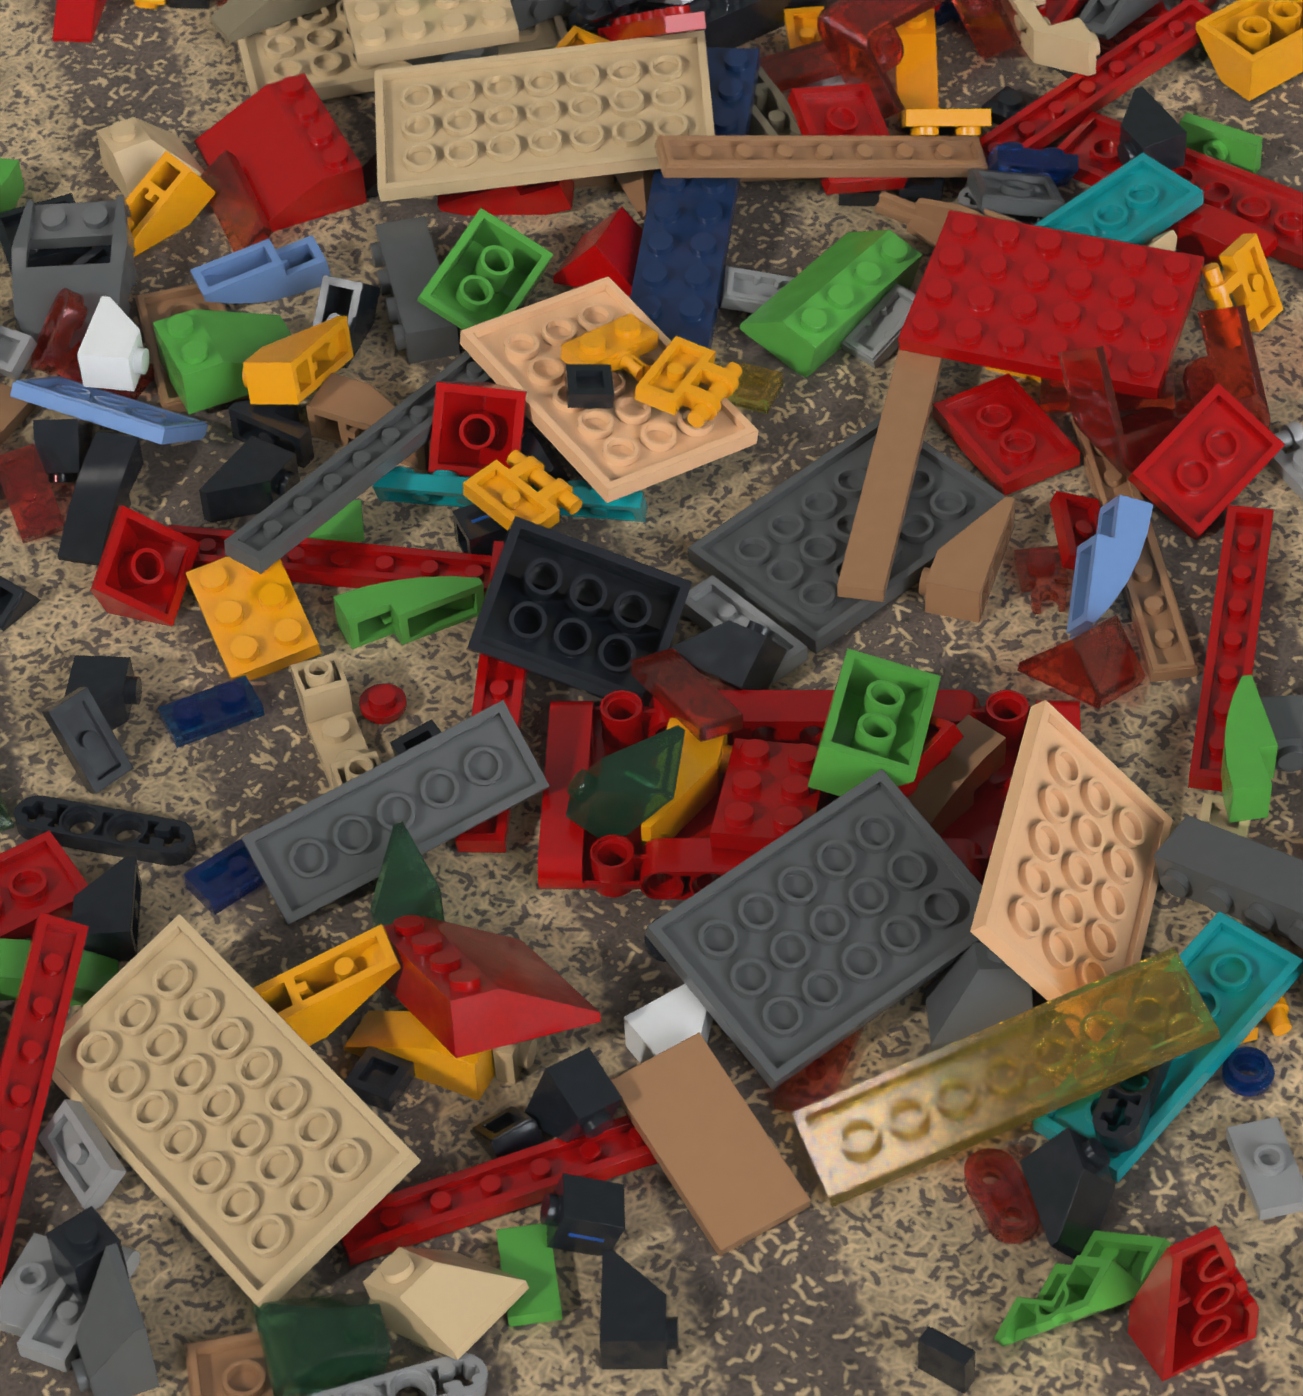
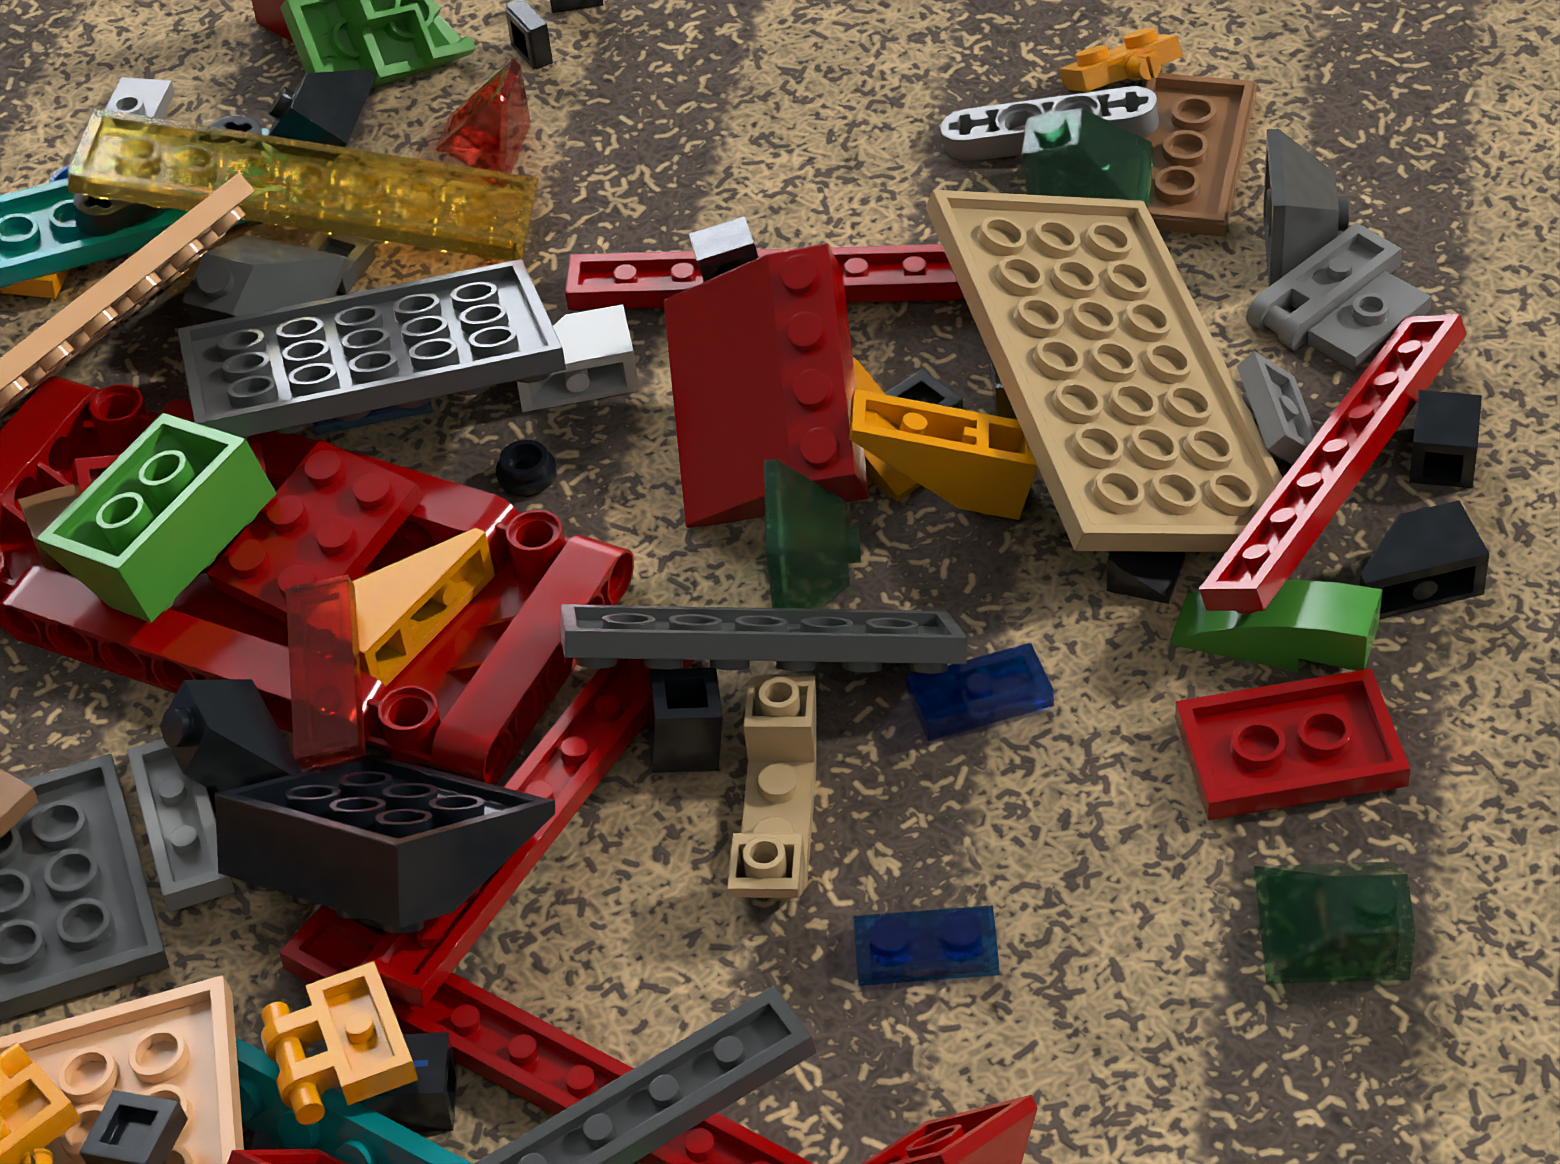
camera: 155 degrees left, 0 degrees up
black beam [14,795,196,866] -> none
black plate [42,687,134,794] -> none
black brick [46,1206,129,1306] -> none
black slope [63,655,142,754] -> none
black slope [64,856,142,962] -> none
light orange plate [185,556,321,686] -> none
bright green slope [333,576,485,649] -> none
red plate [359,683,407,725] -> none
tan slope [363,1247,529,1360] -> none
bright green tile [496,1223,563,1327] -> none
black brick [540,1173,625,1256] -> none
clear green slope [566,725,685,838] -> none
black slope [599,1250,679,1370] -> none
medium nougat tile [611,1032,811,1256] -> none
clear red plate [964,1148,1040,1244] -> none
none -> clear red slope [436,59,531,190]

